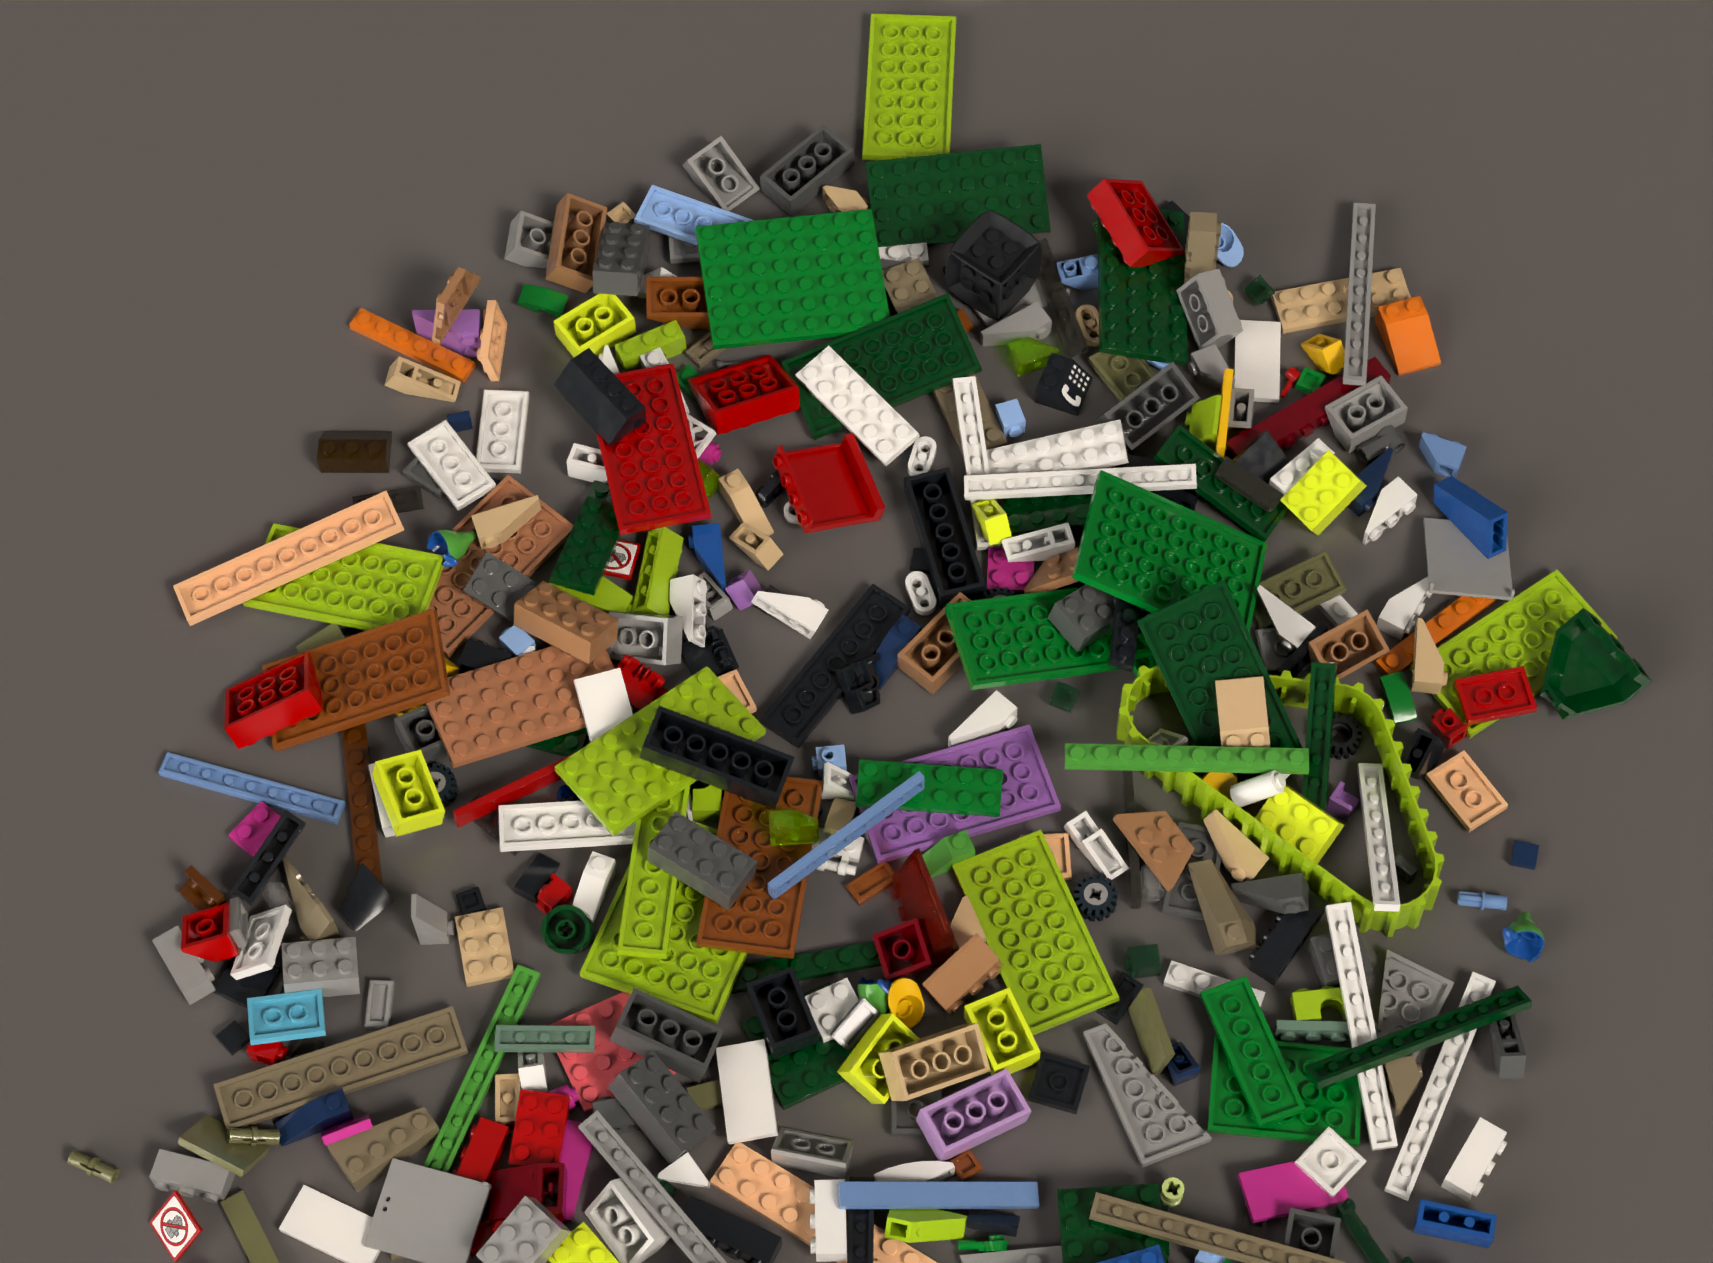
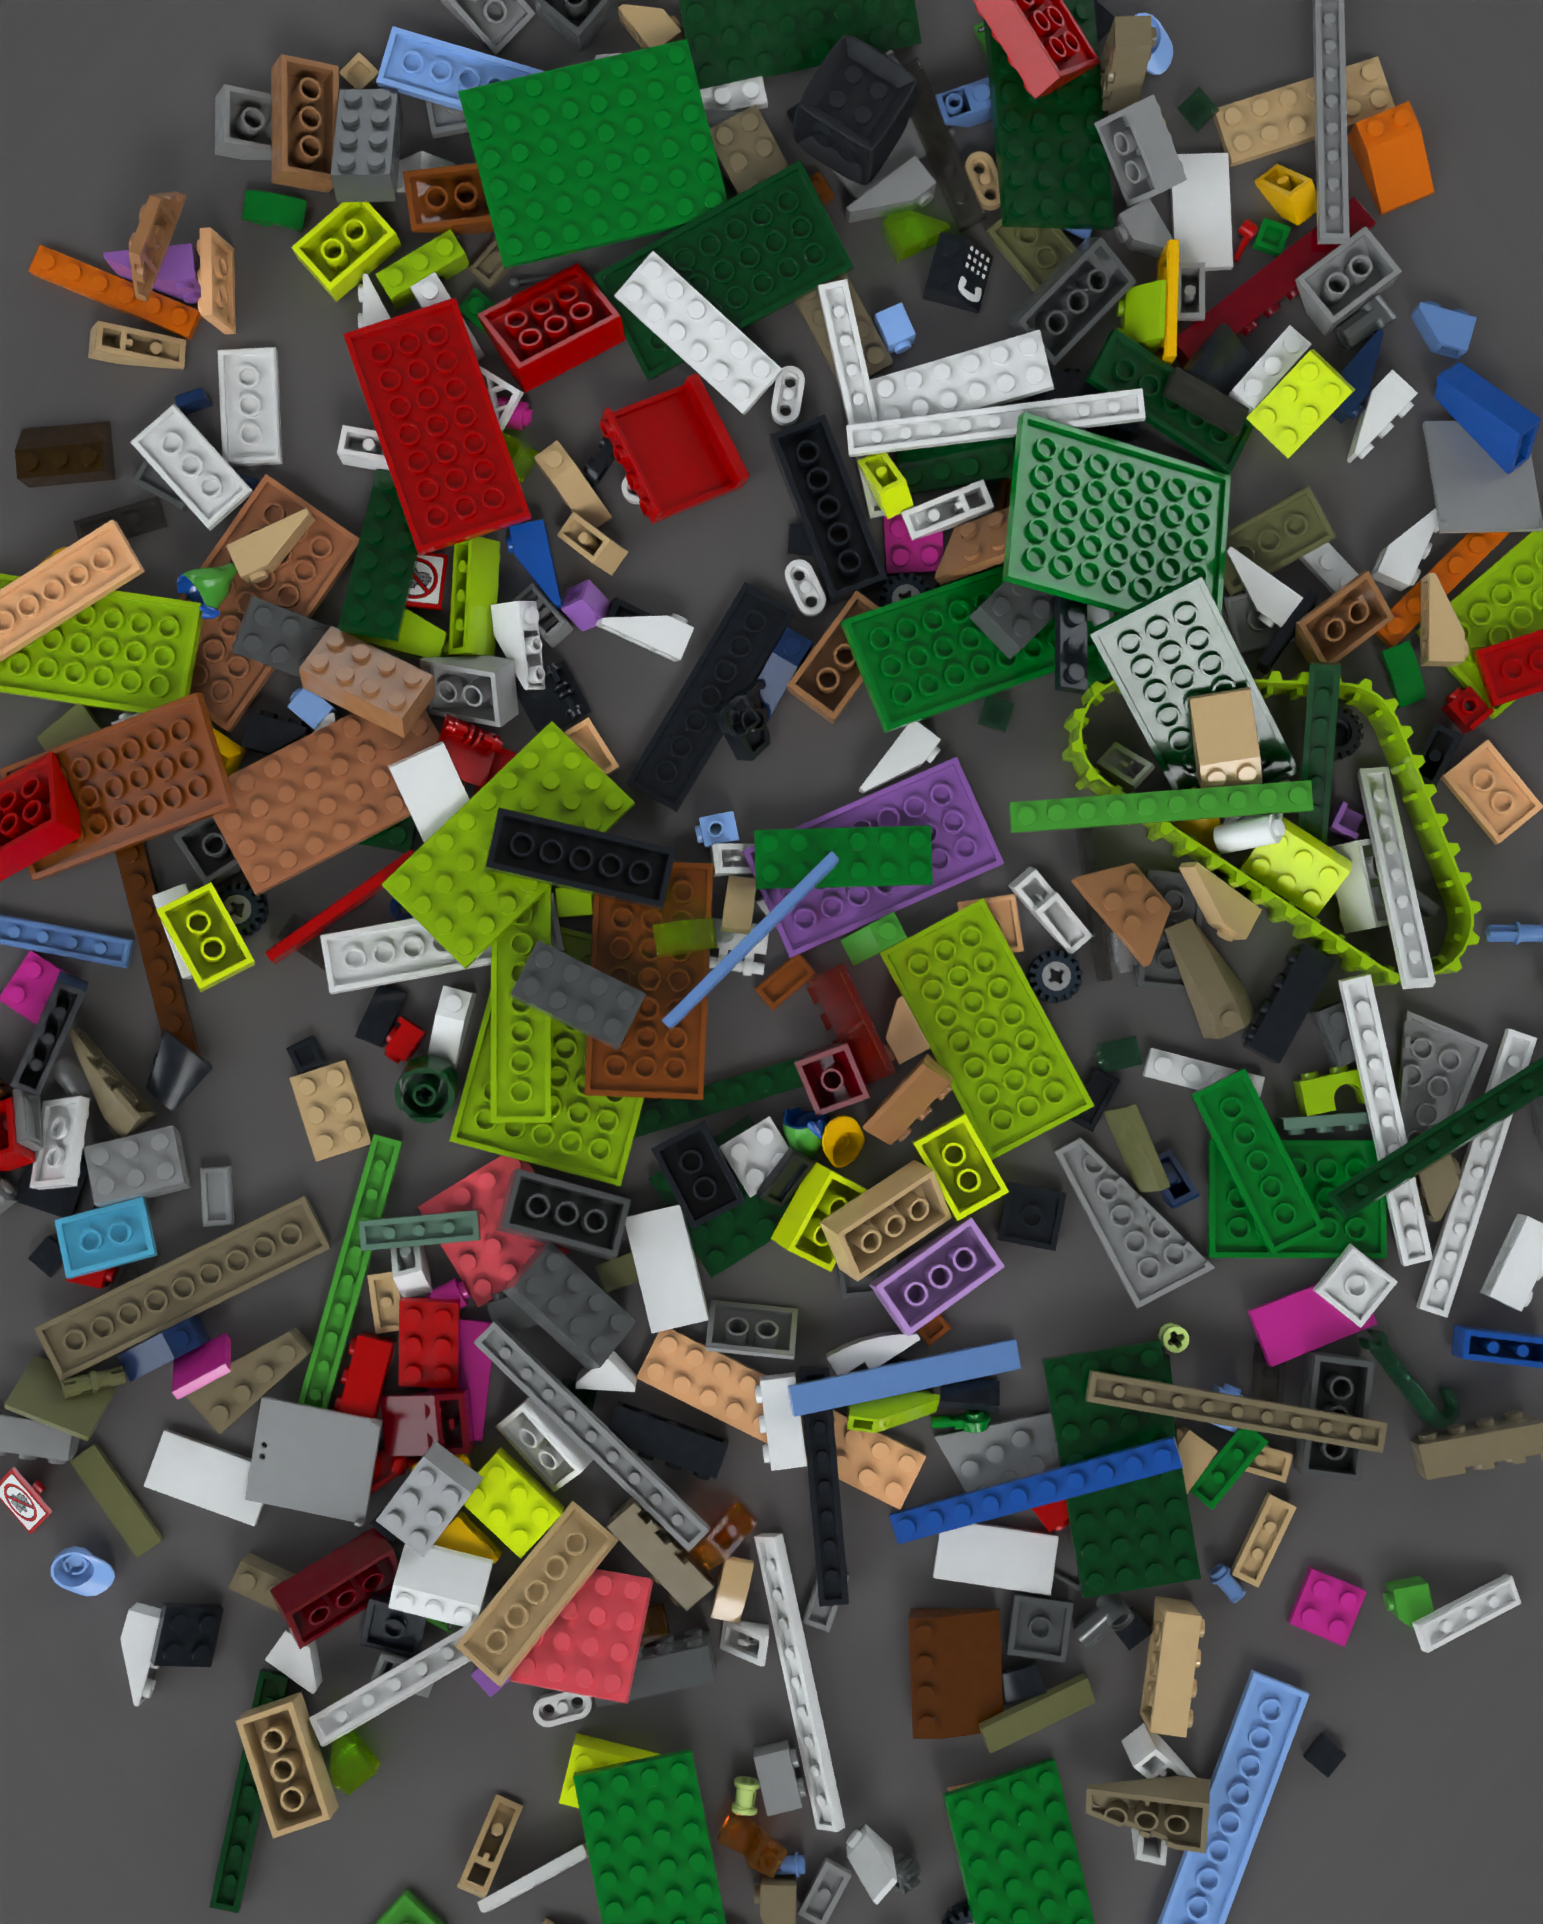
camera: 10 degrees left, 25 degrees up
light grey slope [411,894,454,945] -> none
black slope [554,348,646,446] -> none
dark grey slope [1231,873,1309,914] -> none
none -> white slope [1330,839,1389,934]

